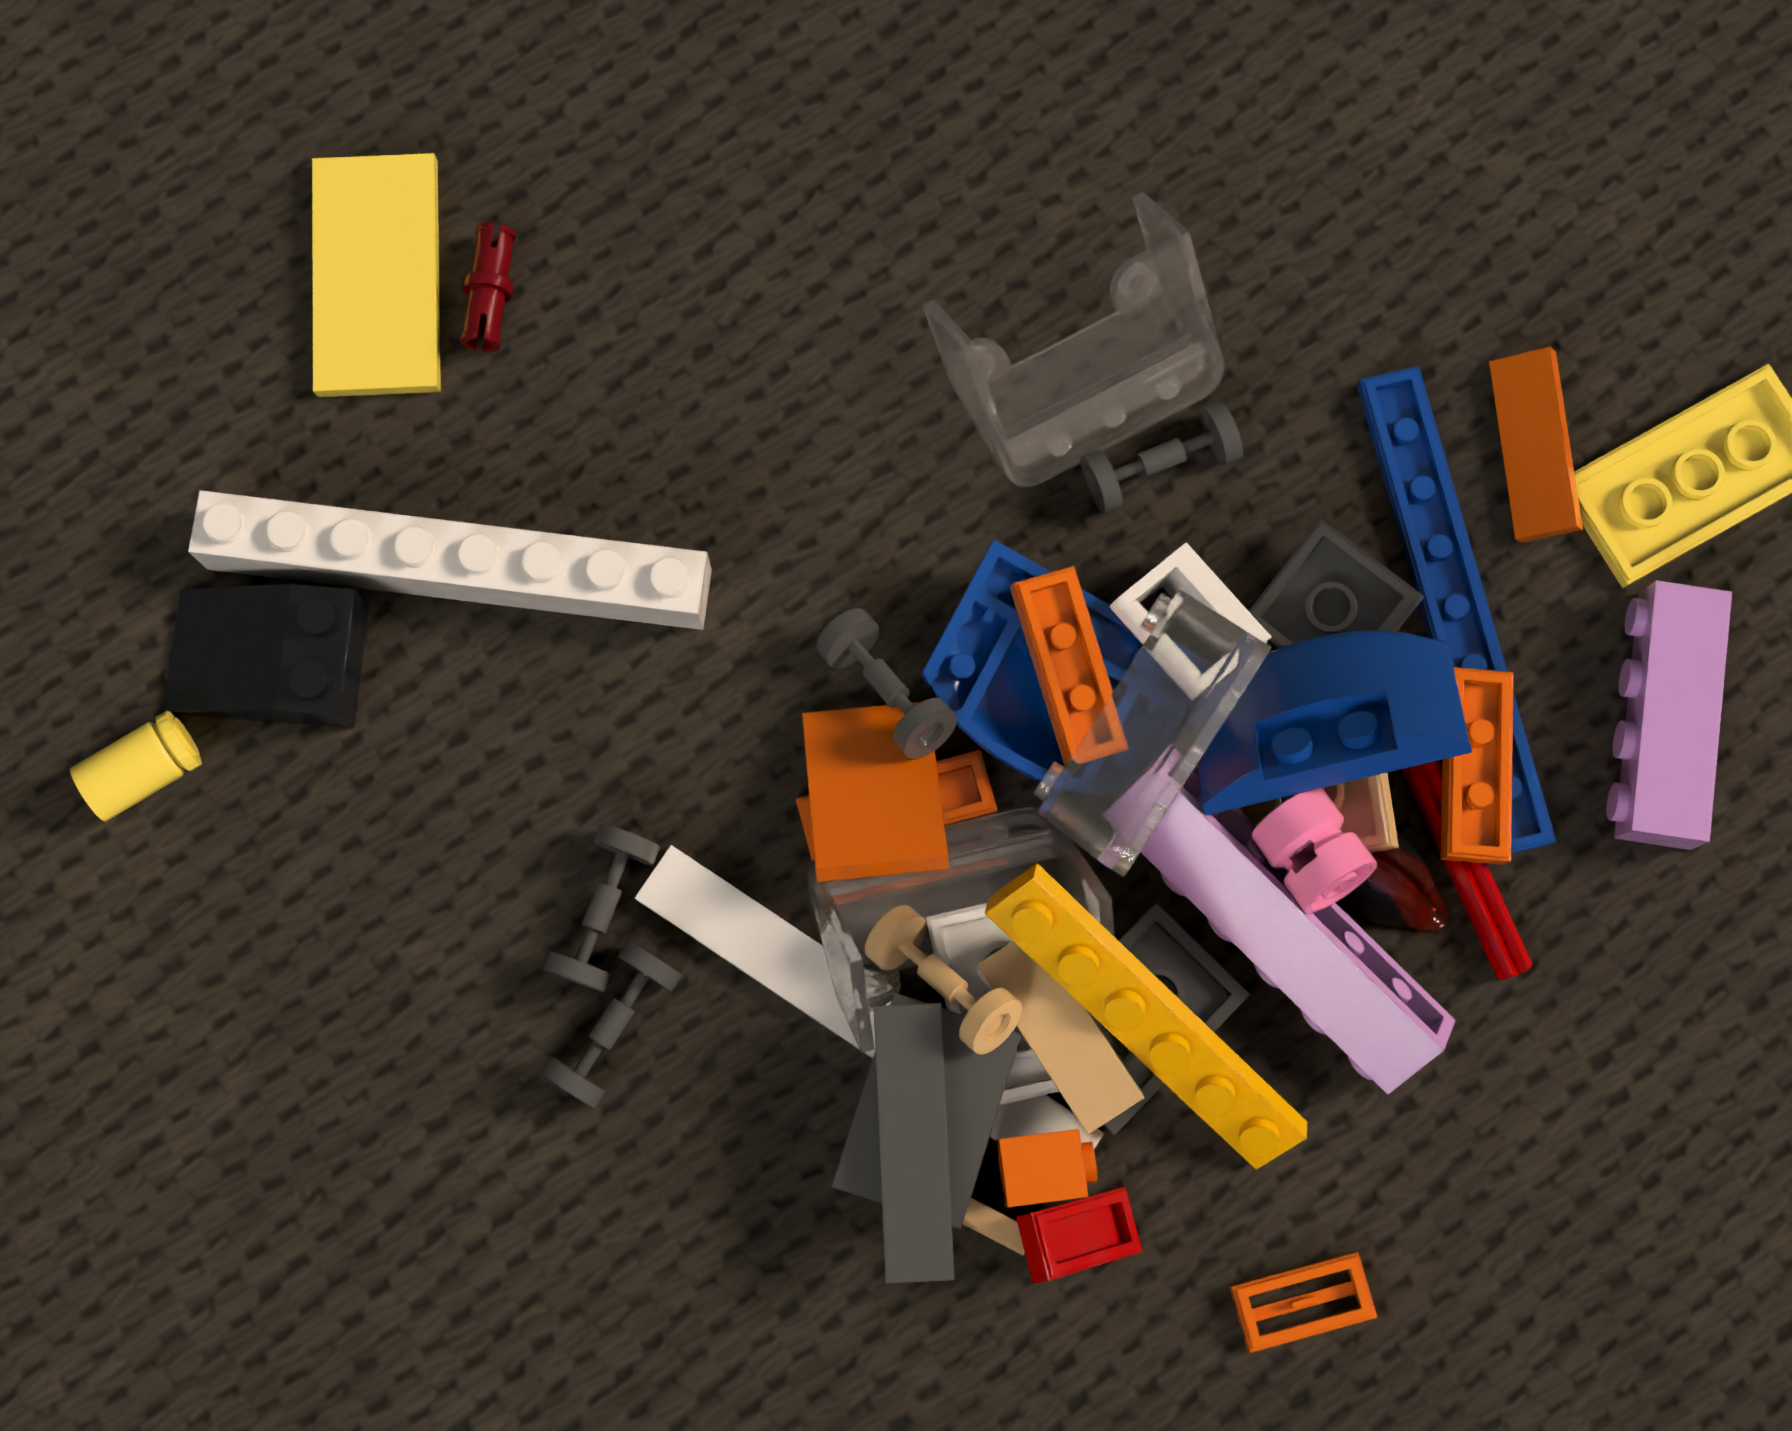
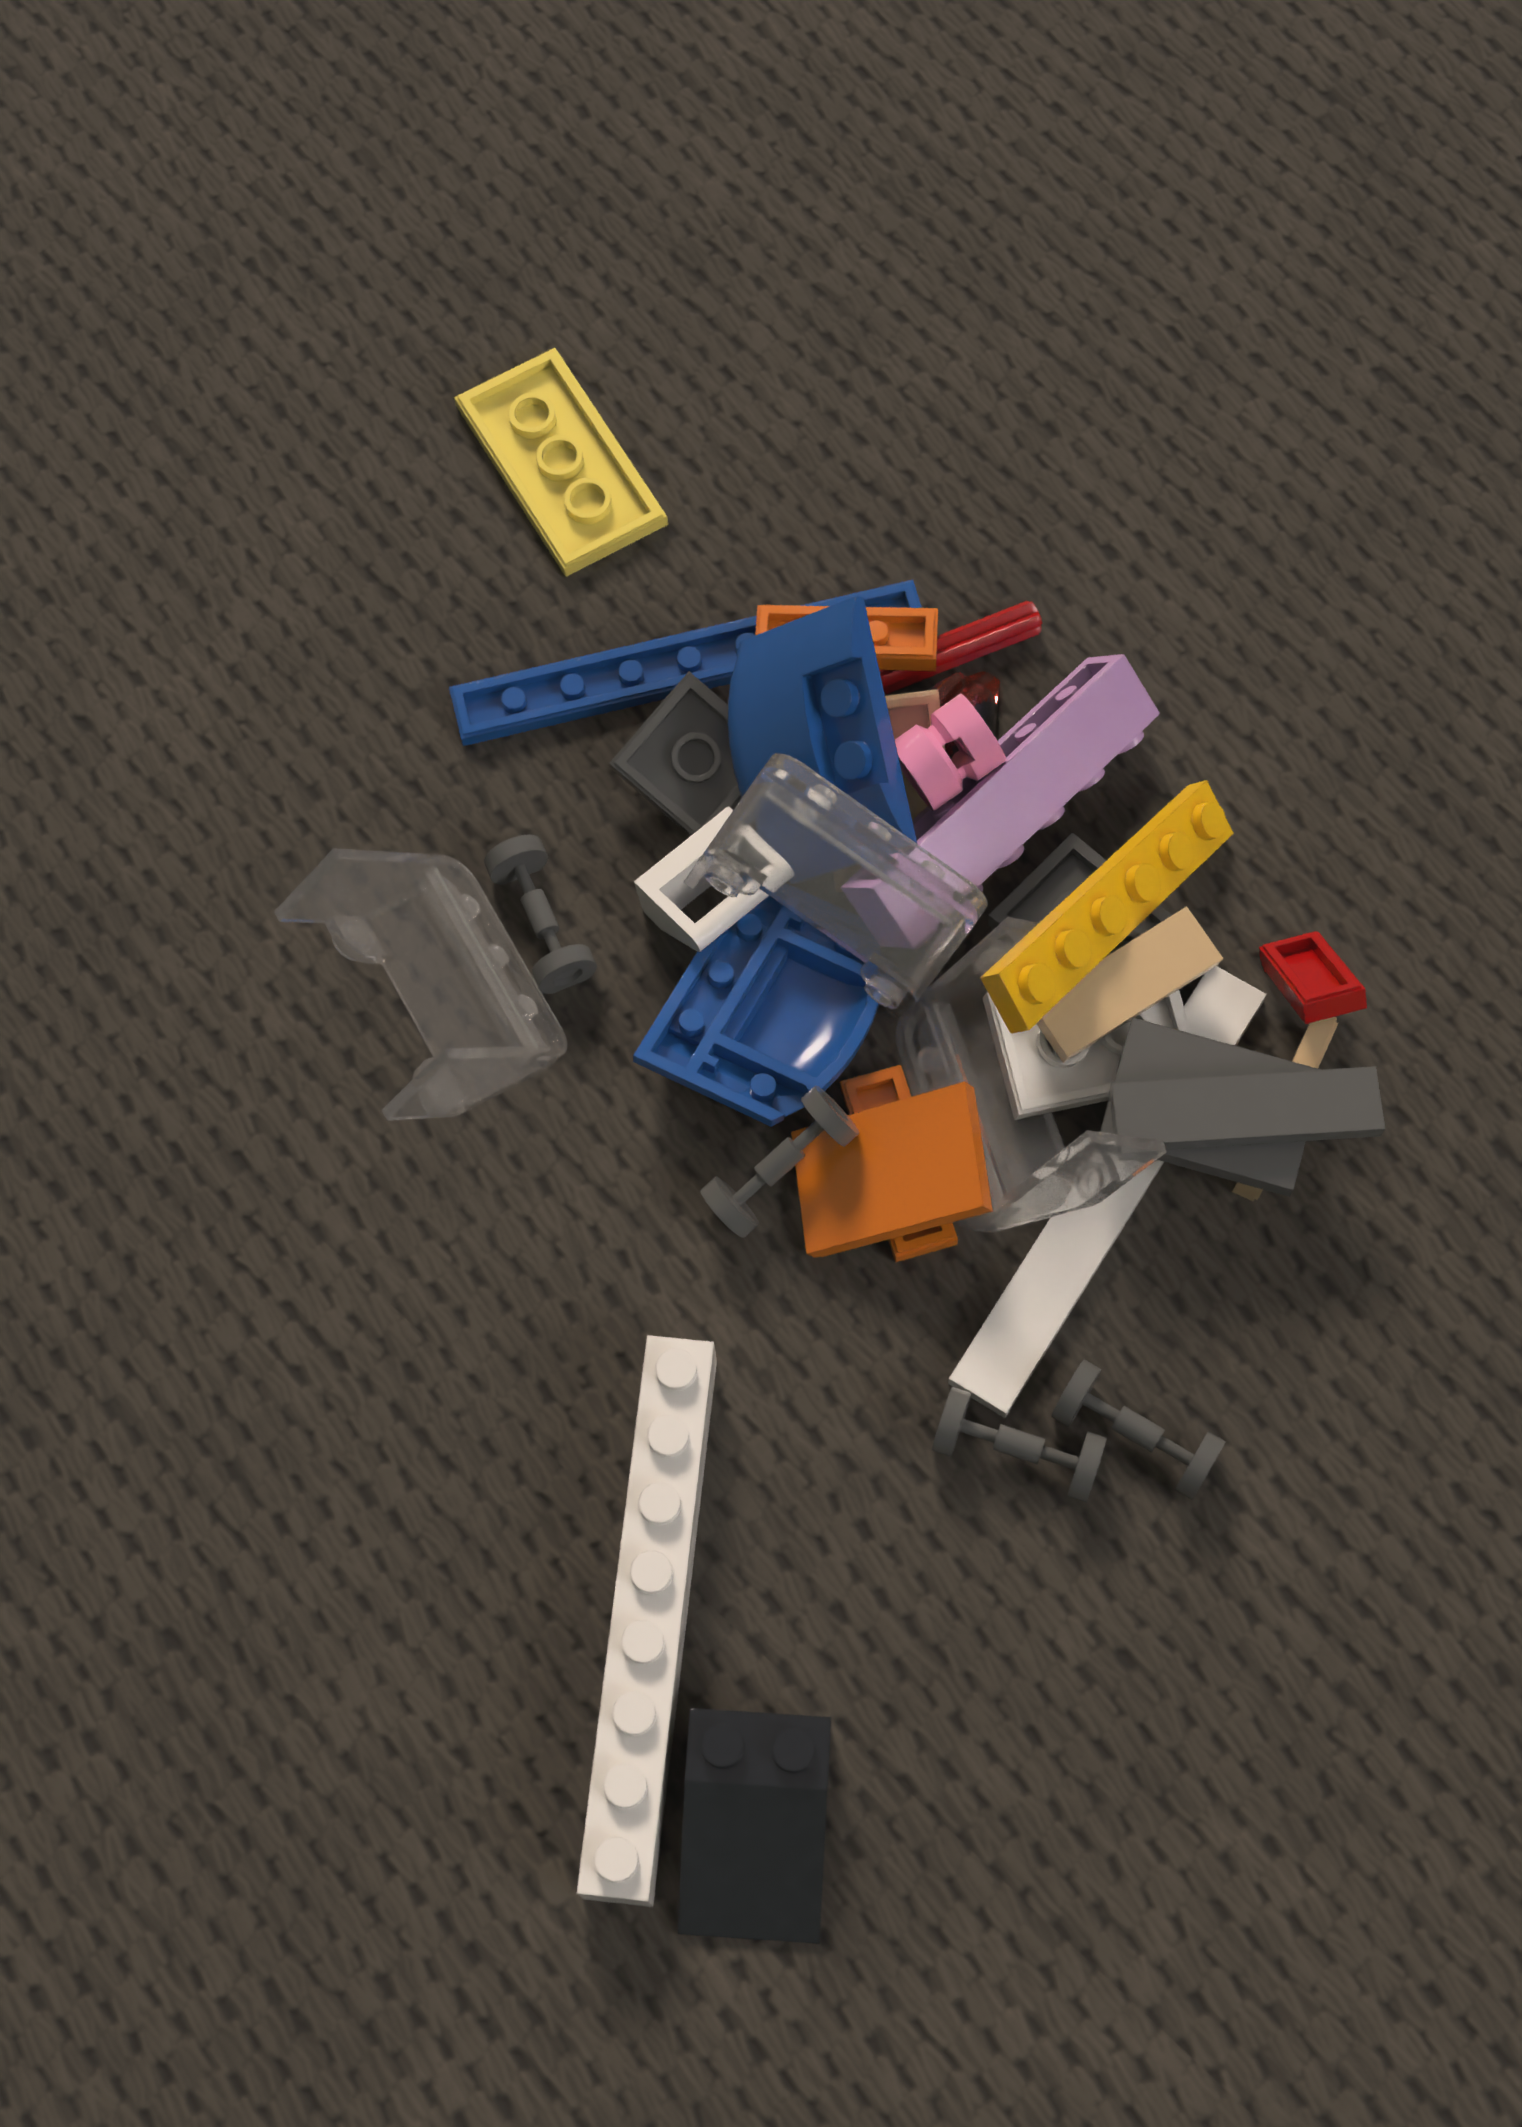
camera: 85 degrees left, 10 degrees down
light yellow piece [70,711,202,822] -> none
light yellow tile [312,153,441,397] -> none
dark red pin [460,222,516,353] -> none
tan wheel [865,905,1023,1055] -> none
orange brick [995,1129,1098,1207] -> none
orange tile [1010,566,1131,770] -> none
orange tile [1229,1251,1378,1353] -> none
orange tile [1489,346,1583,542] -> none
lavender brick [1606,580,1732,850] -> none

